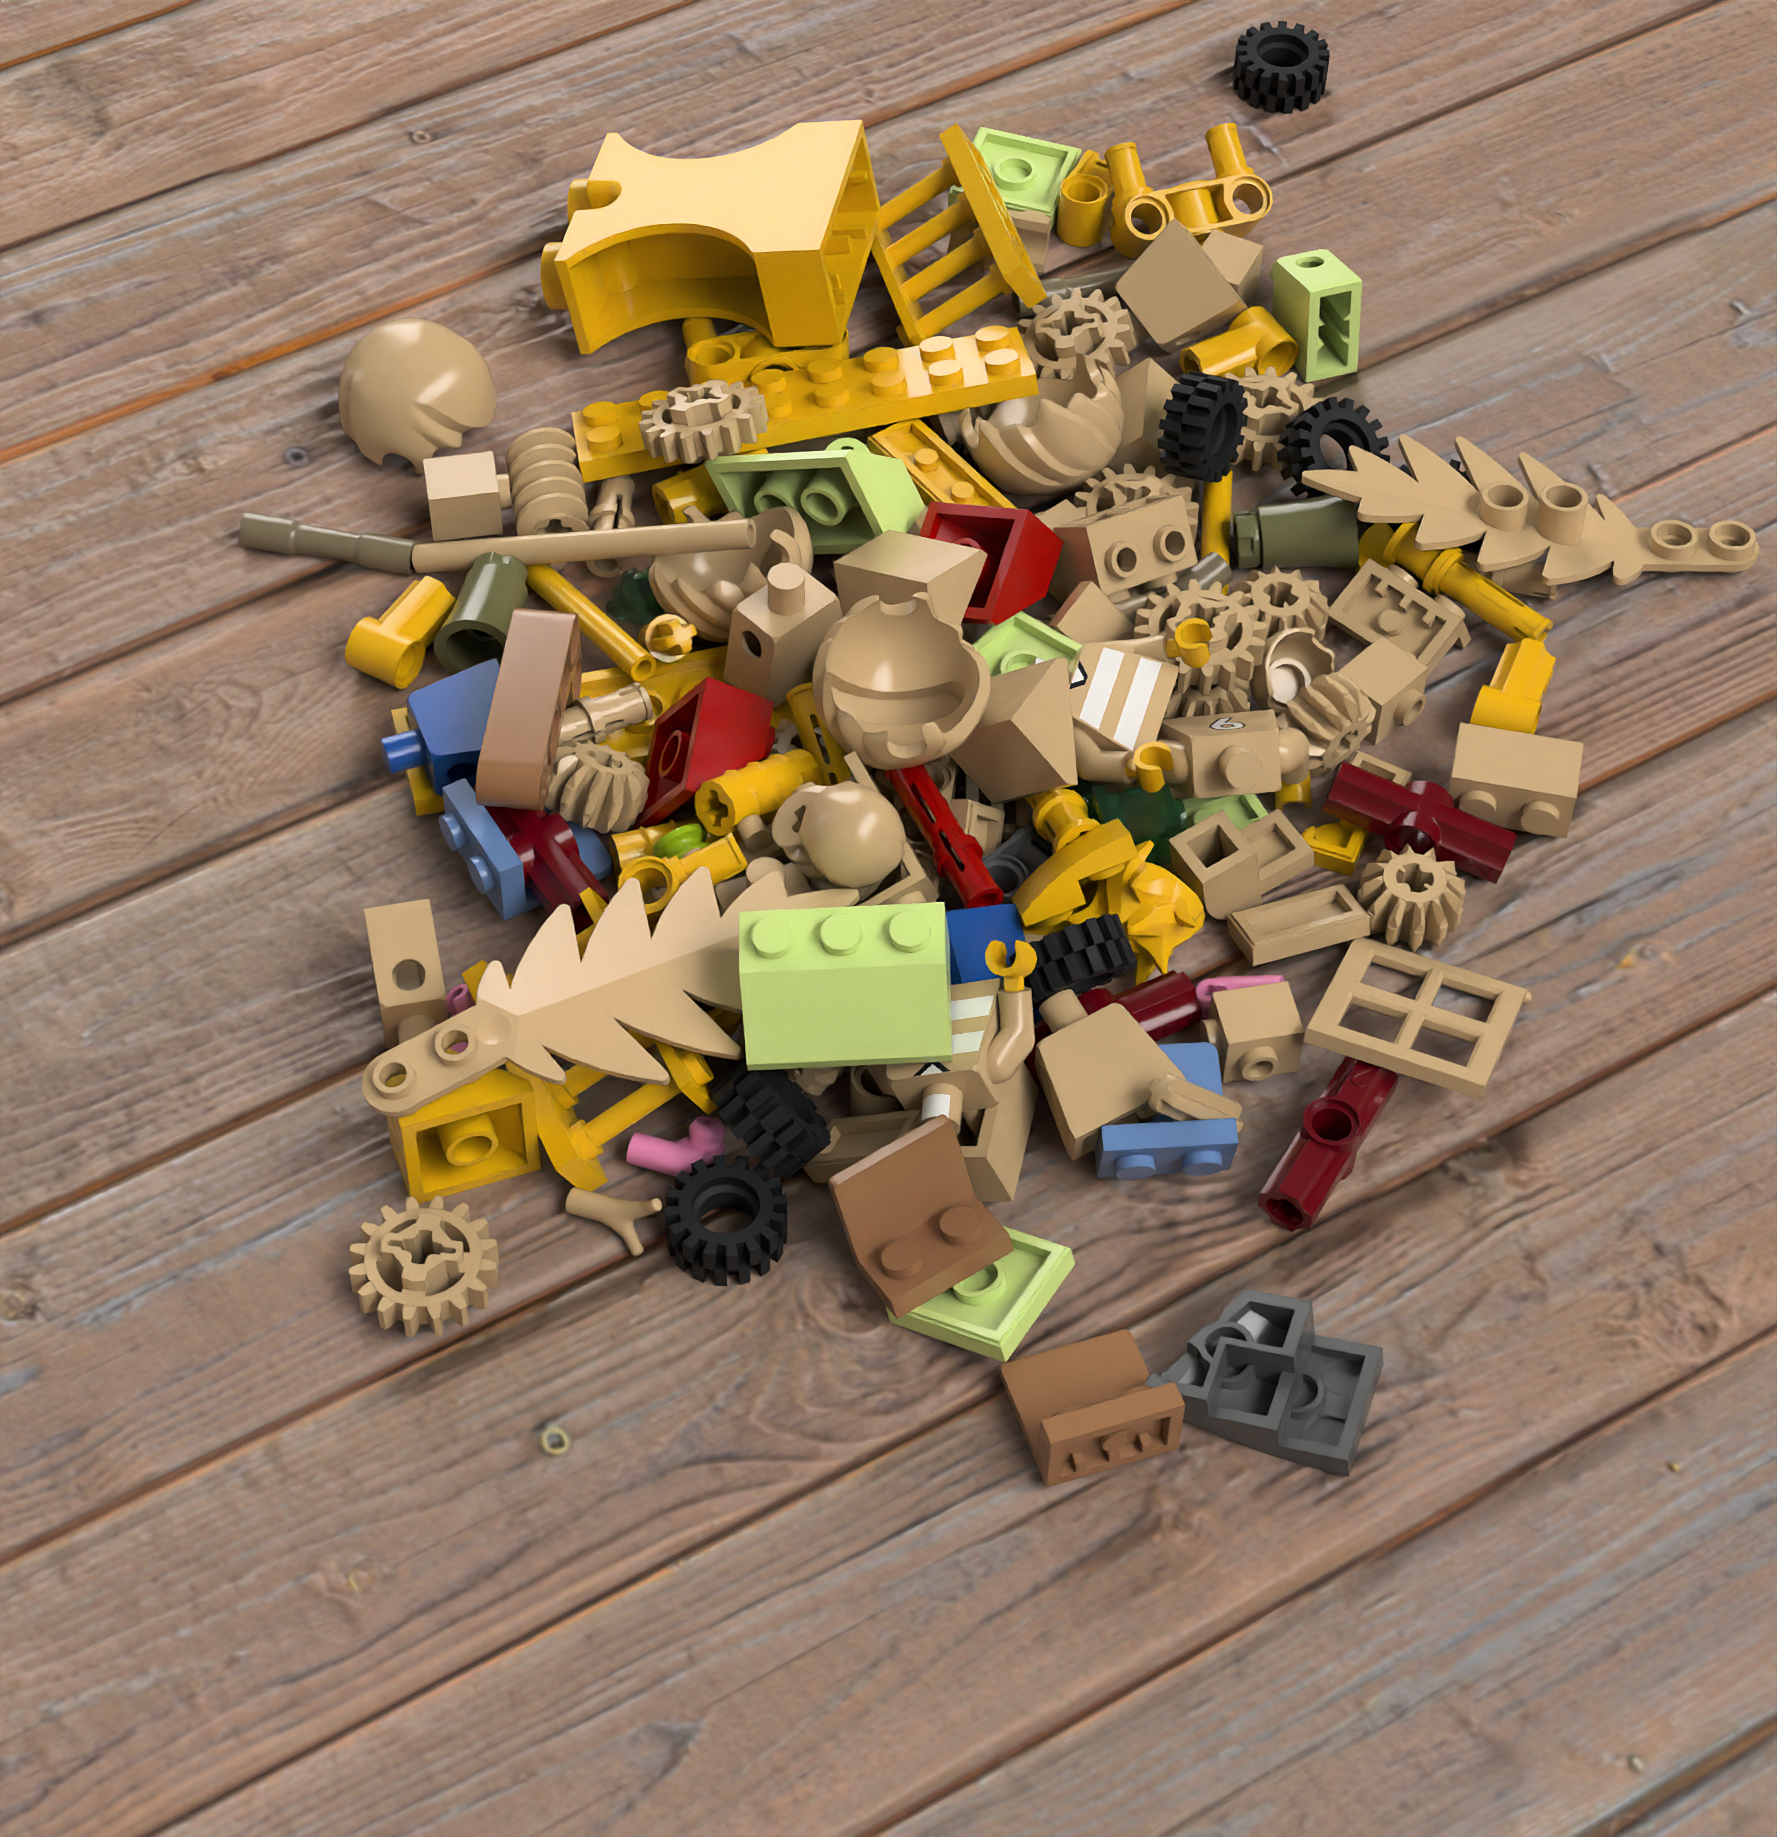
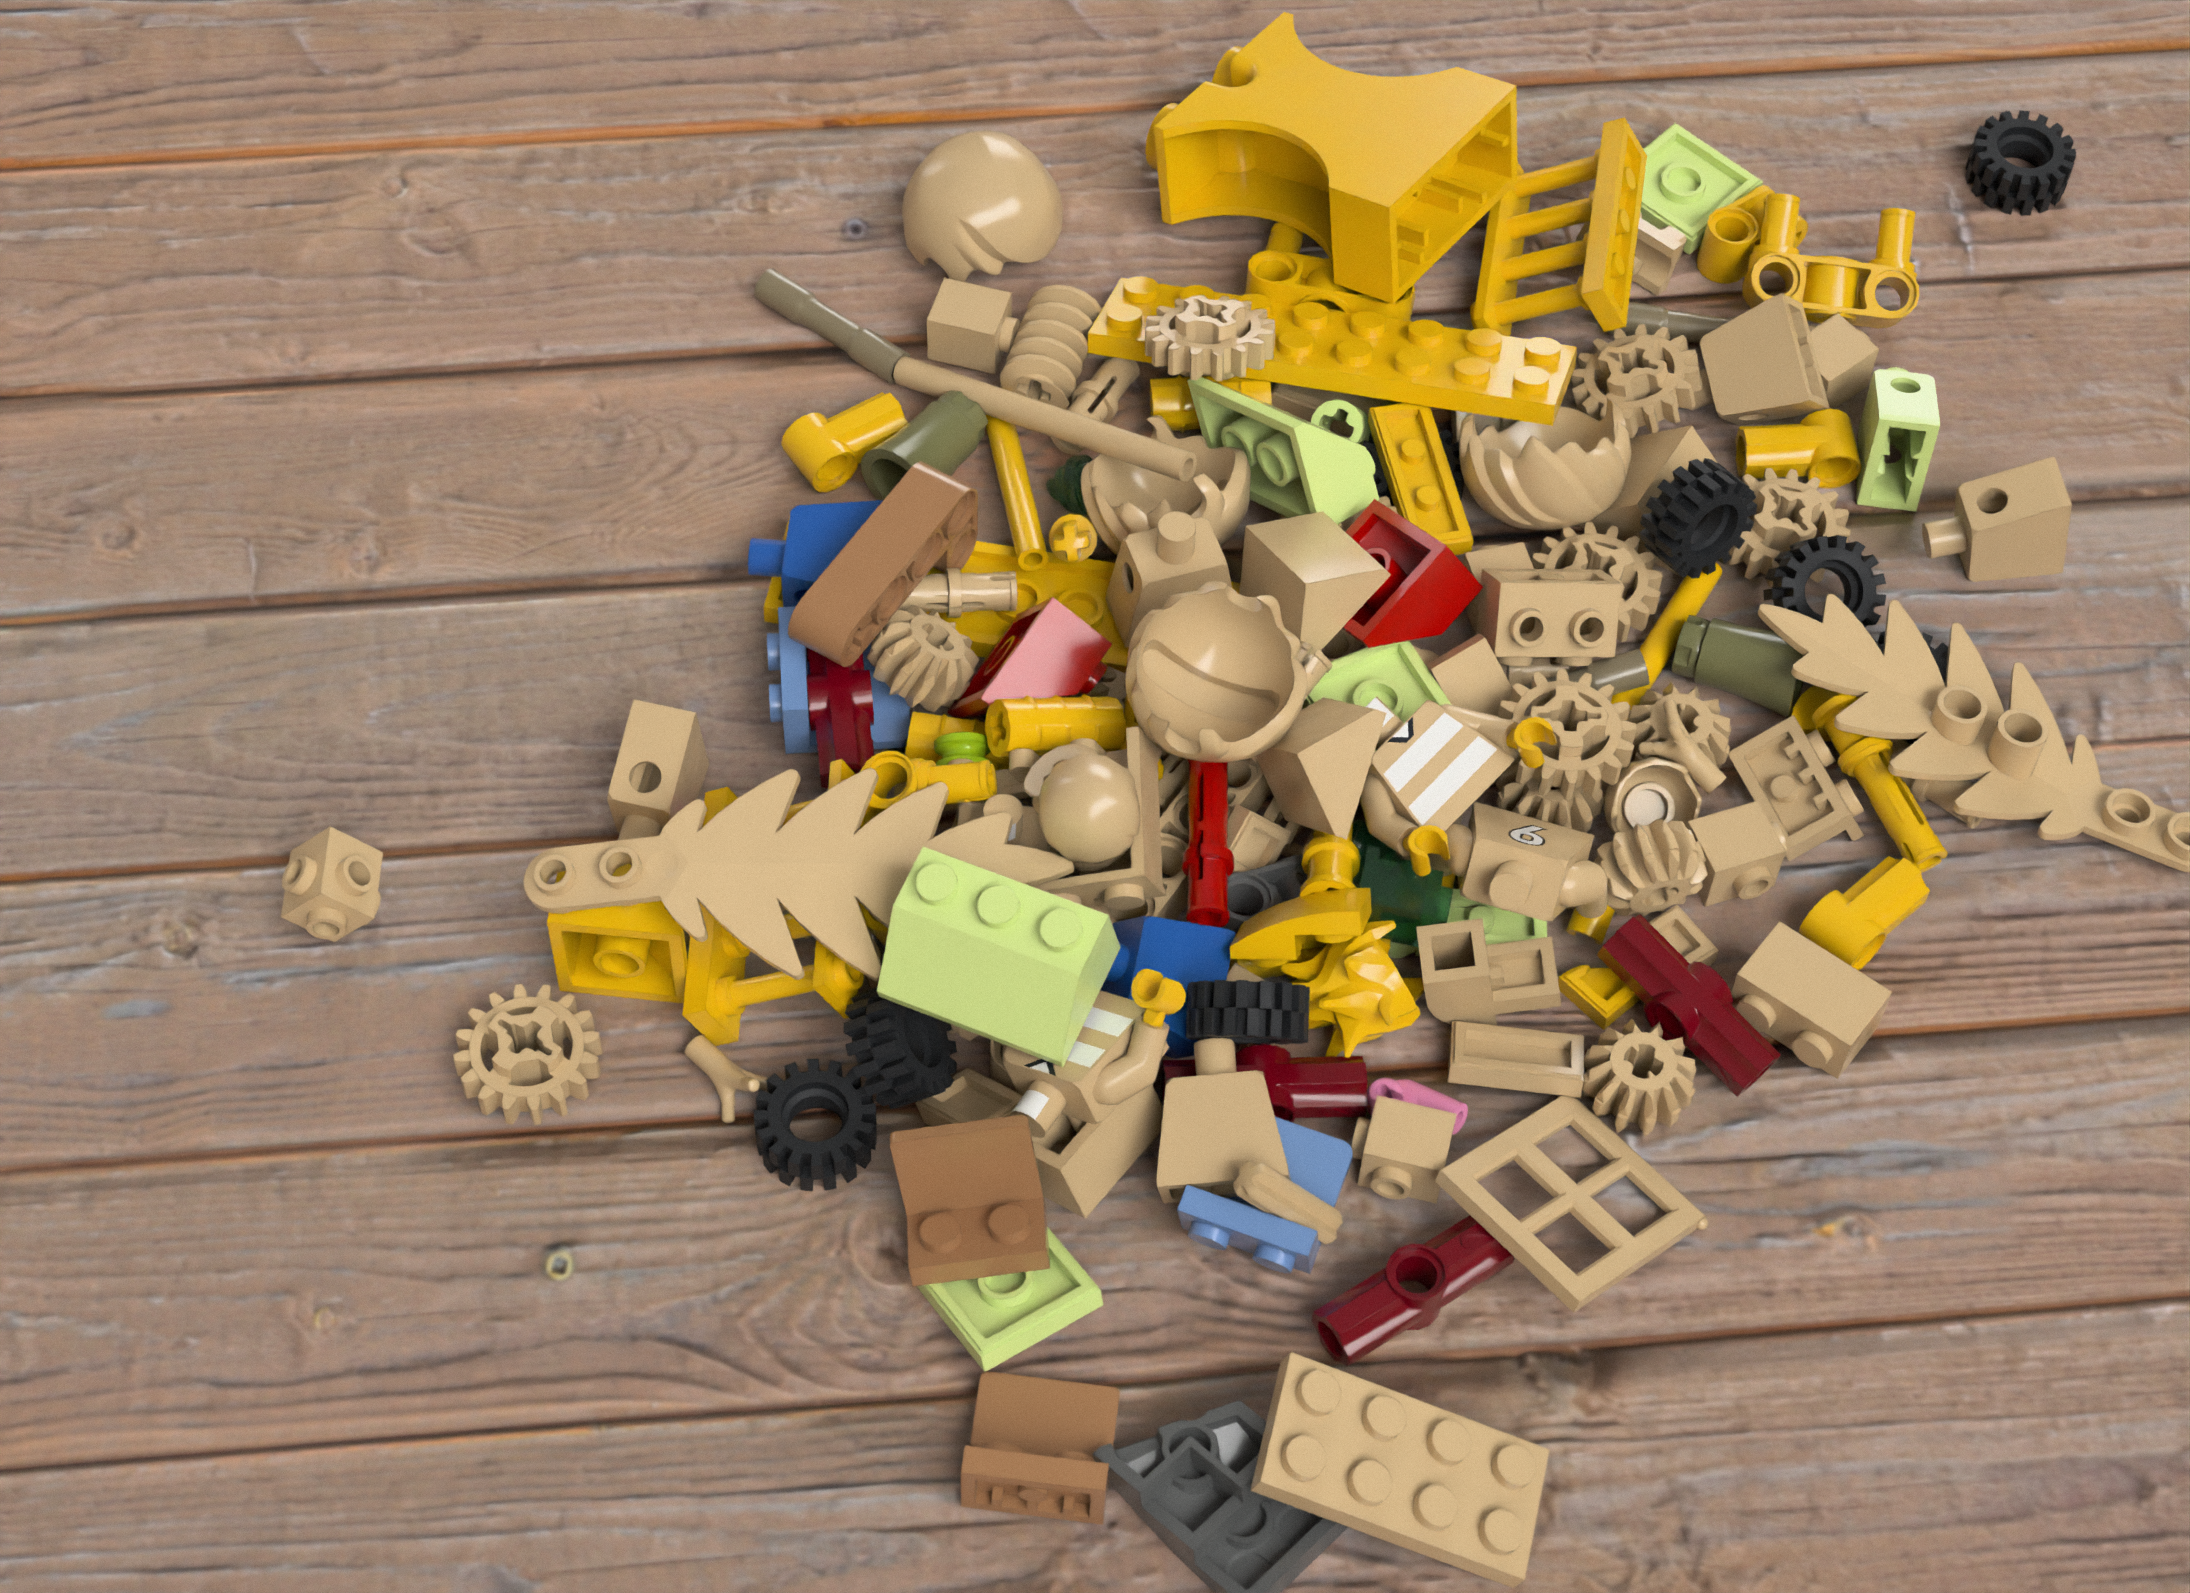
camera: 25 degrees right, 5 degrees up
bright pink arm [626,1116,726,1177] -> none
none -> tan brick [281,826,383,942]
none -> tan plate [1250,1352,1550,1588]
none -> tan bar [1638,700,1727,794]
none -> tan torso [1922,457,2072,582]

